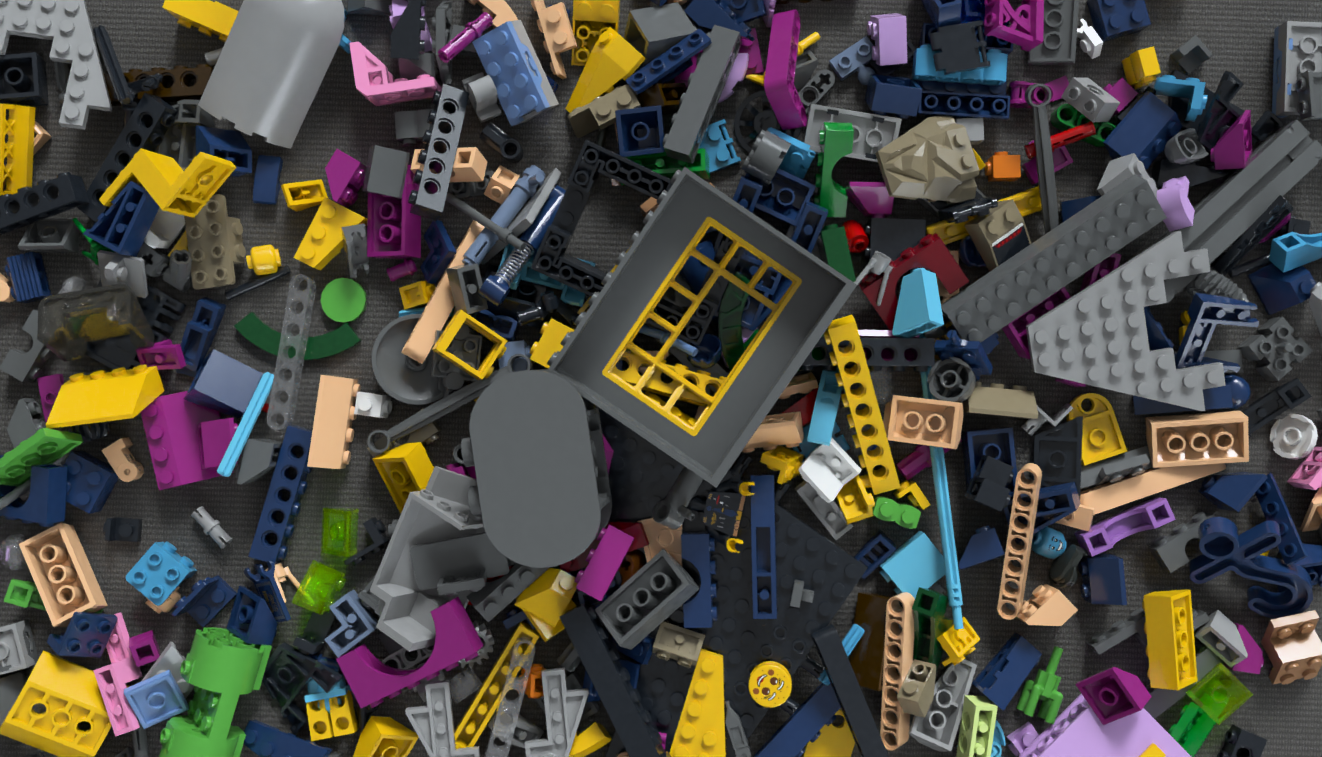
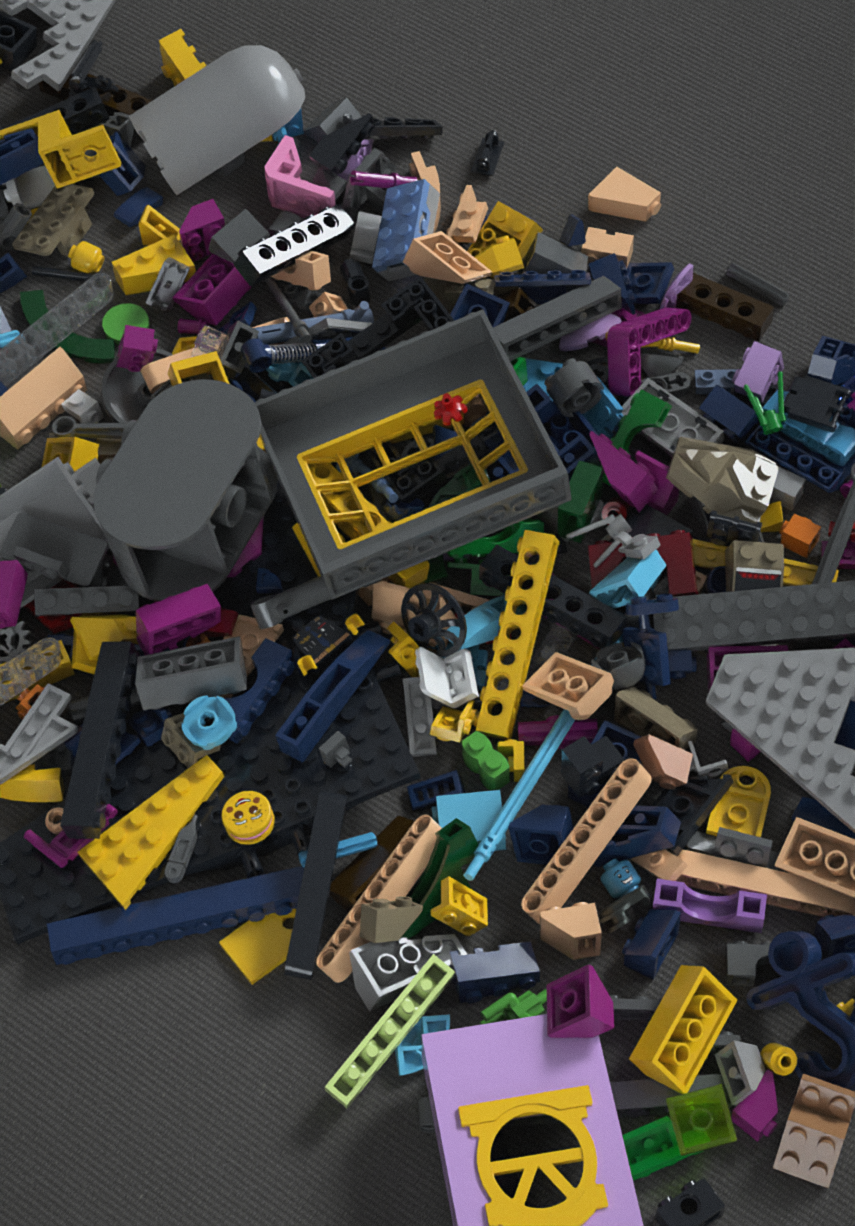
camera: 40 degrees right, 30 degrees down
none -> magenta brick [116,325,158,372]
none -> medium azure plate [182,695,237,750]
none -> clear slope [192,325,227,357]
none -> dark blue tile [256,568,283,594]
none -> black wheel [401,583,467,657]
none -> light nougat slope [403,231,492,284]
none -> red plant [434,393,467,426]
none -> magenta slope [589,431,659,512]
none -> light grey plate [614,532,660,559]
none -> dark blue plate [626,594,679,616]
none -> nougat slope [633,734,693,789]
none -> green plant [744,371,786,435]
none -> yellow brick [760,1043,797,1076]

